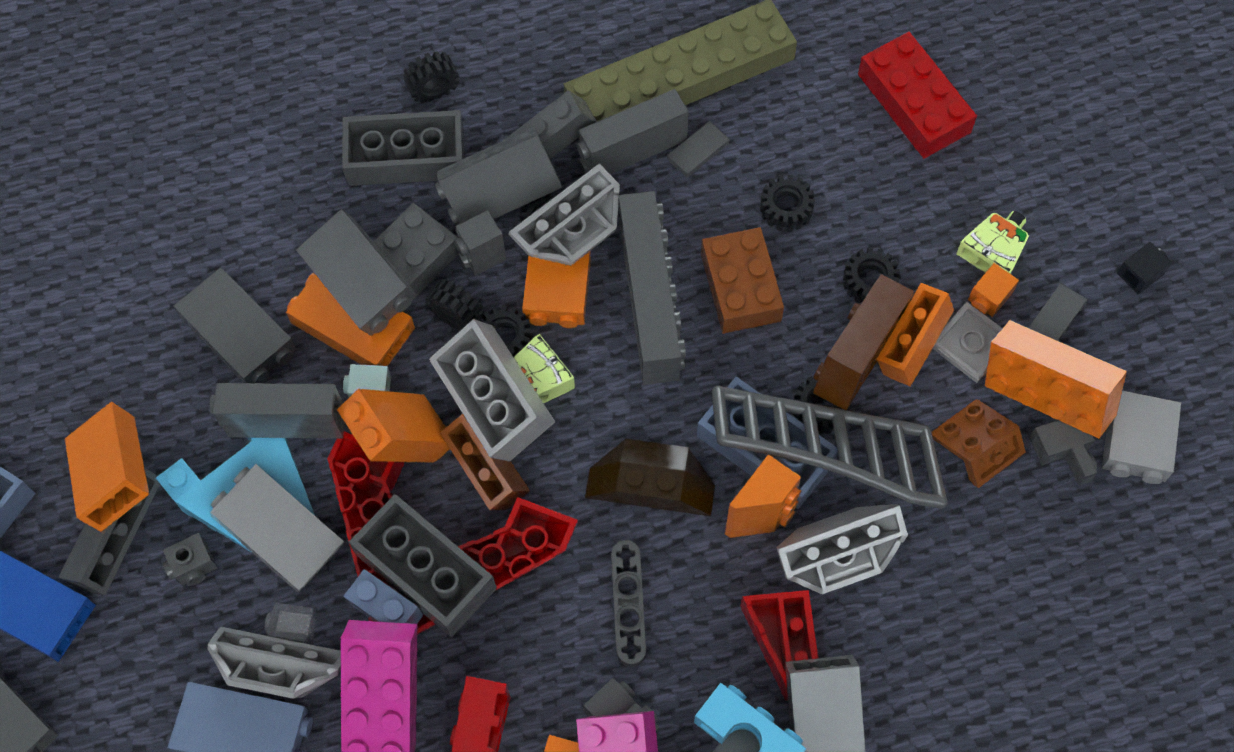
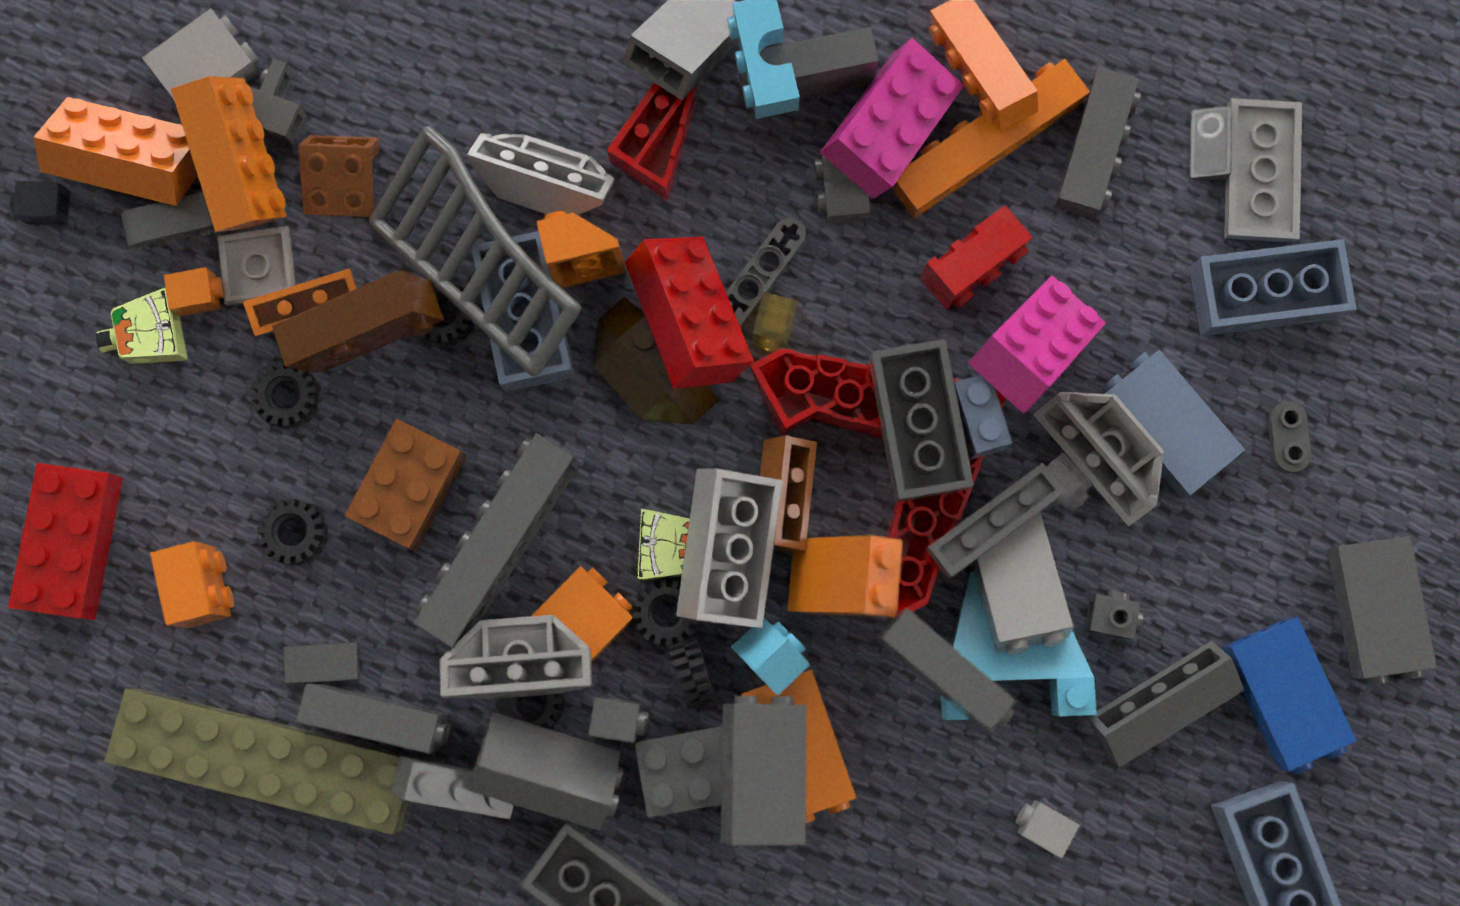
camera: 140 degrees left, 15 degrees up
orange brick [65,401,149,532] -> none
dark grey brick [173,268,297,383] -> none
light aqua brick [343,364,391,397] -> none
none -> orange brick [33,97,198,206]
none -> orange brick [150,541,234,628]
none -> red brick [624,237,754,389]
none -> medium azure brick [731,618,810,696]
none -> clear yellow brick [752,292,798,351]
none -> dark grey plate [926,463,1066,579]
none -> light grey brick [1016,800,1080,858]

